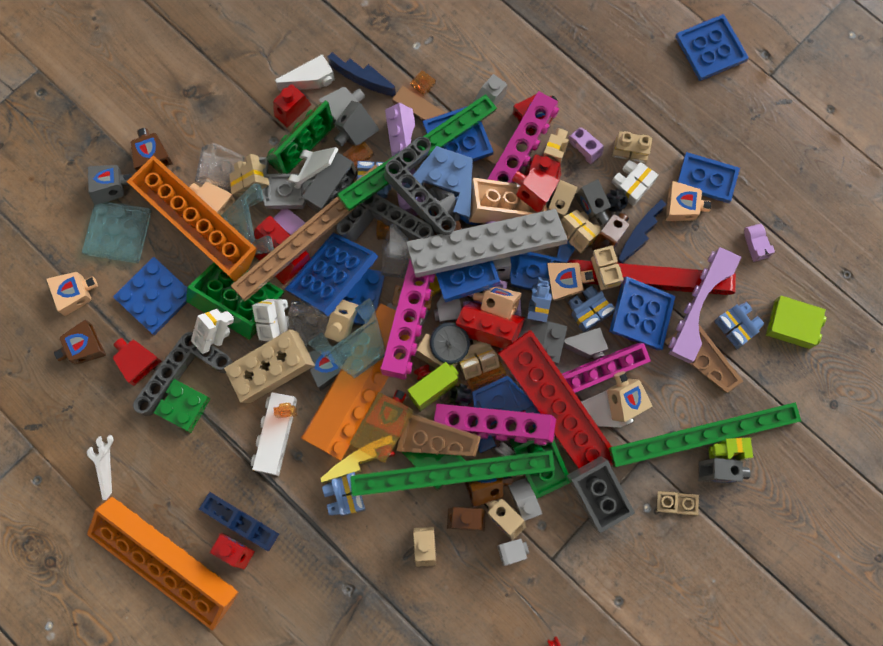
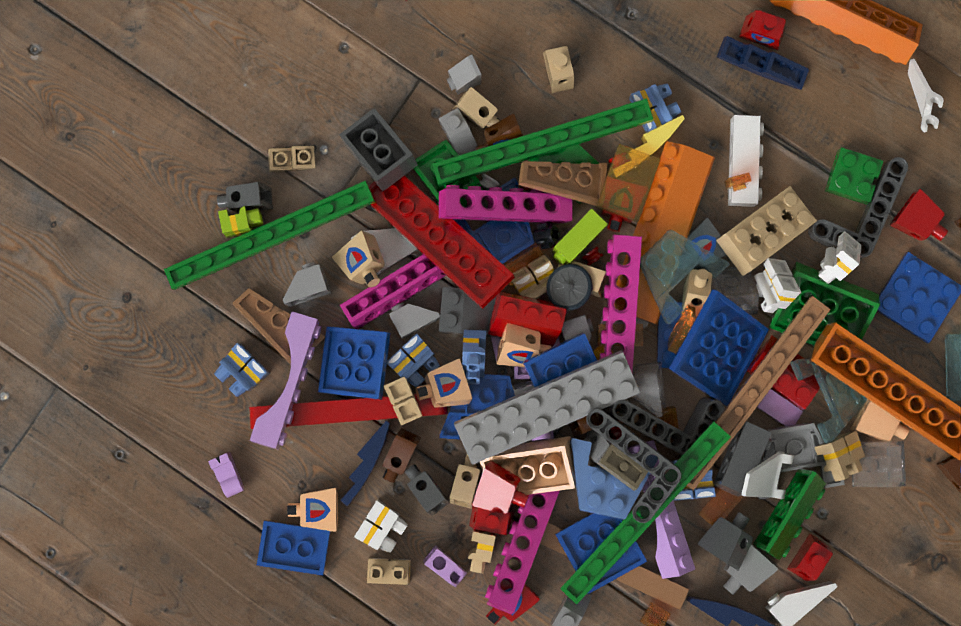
camera: 170 degrees right, 10 degrees up
reddish brown torso [447,507,486,531] -> none
tan hips [561,210,602,253] -> none
black gear [606,189,628,212] -> none
lime brick [766,296,826,349] -> none
none -> light grey slope [283,262,331,307]
none -> dark tan plate [597,444,648,491]
none -> clear orange plate [668,304,697,354]

